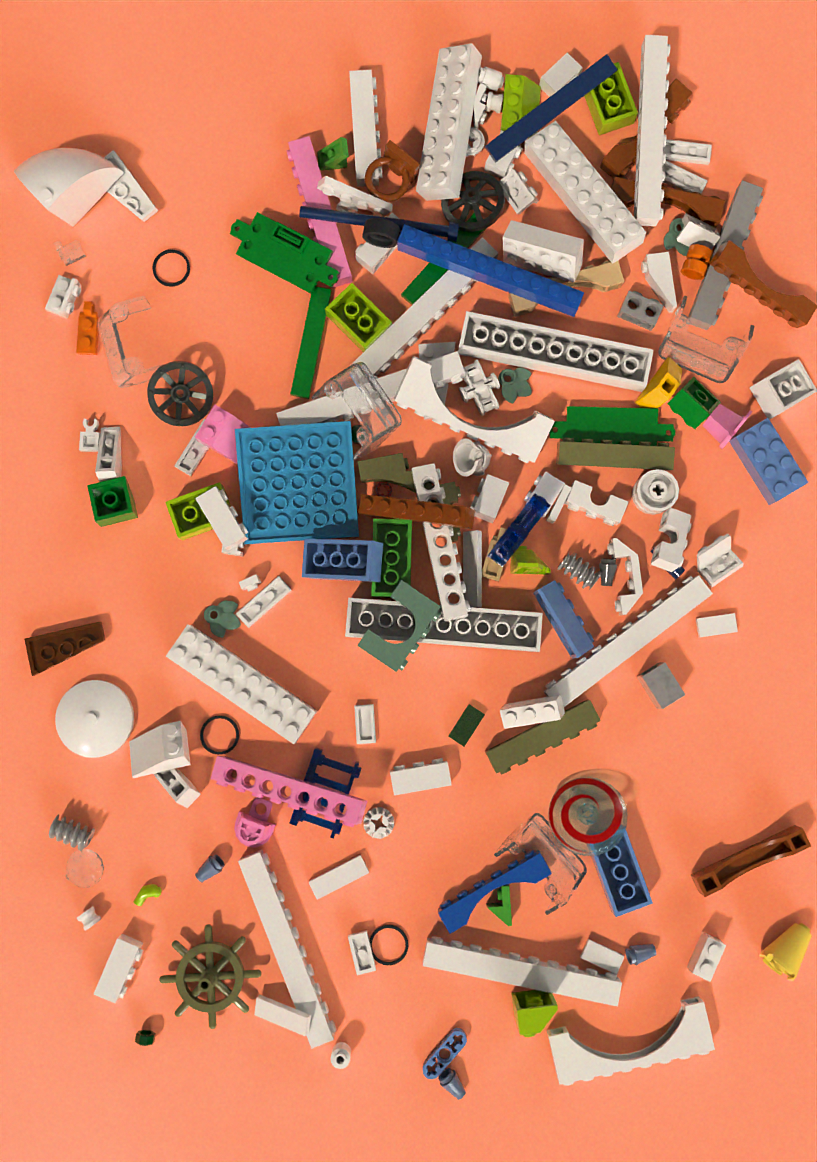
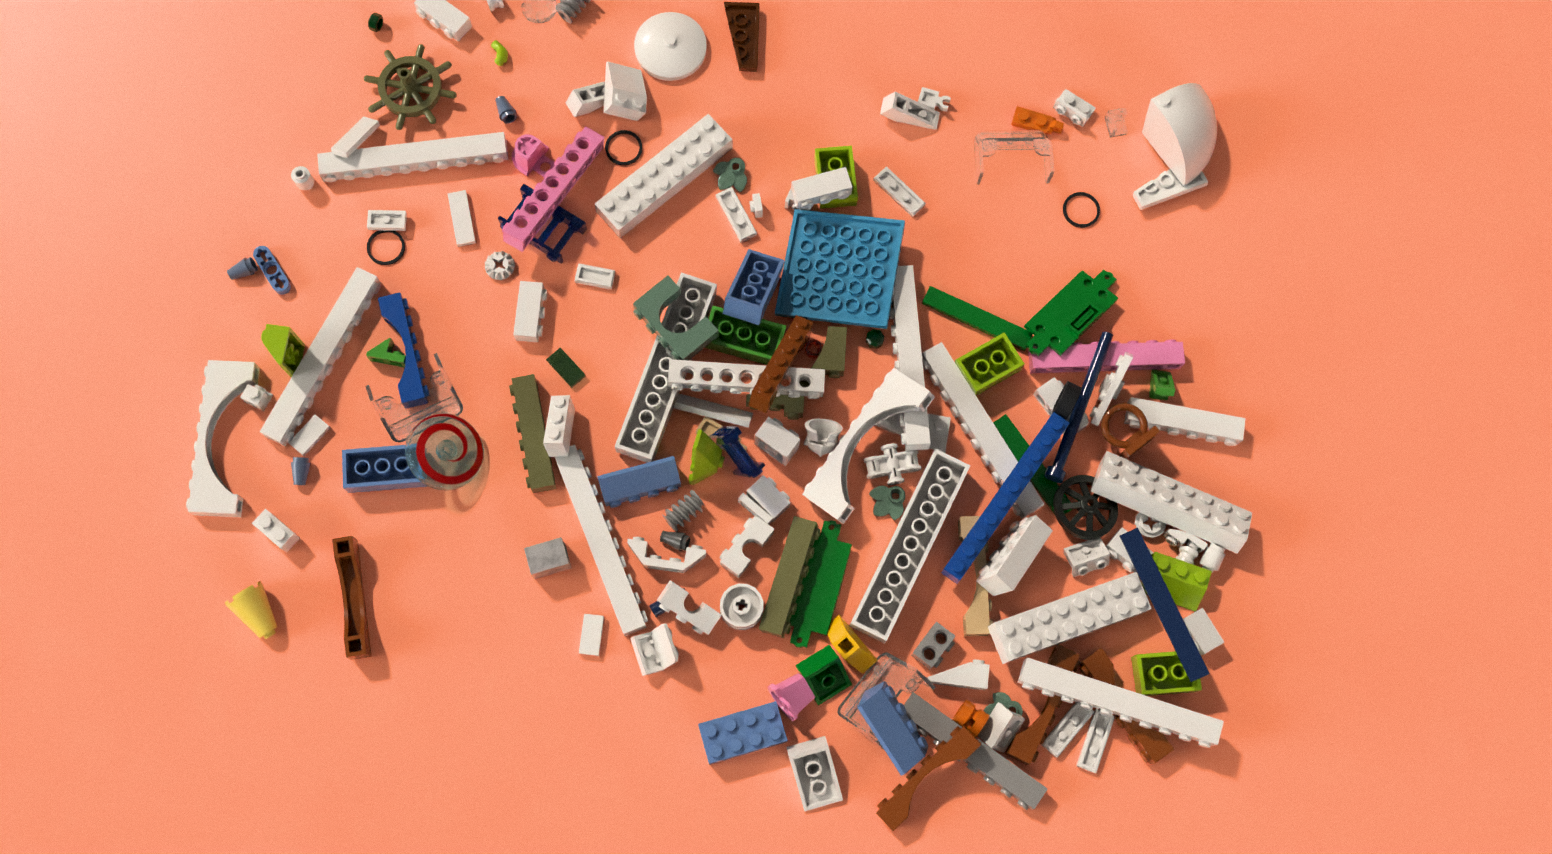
camera: 100 degrees right, 10 degrees down
green slope [87,476,138,527] -> none
pearl dark grey wheel [147,361,213,426] -> none
bright pink slope [195,405,251,465] -> none
clear windscreen [311,362,402,460] -> none
none -> white brick [240,384,273,412]
none -> medium blue slope [857,681,928,776]

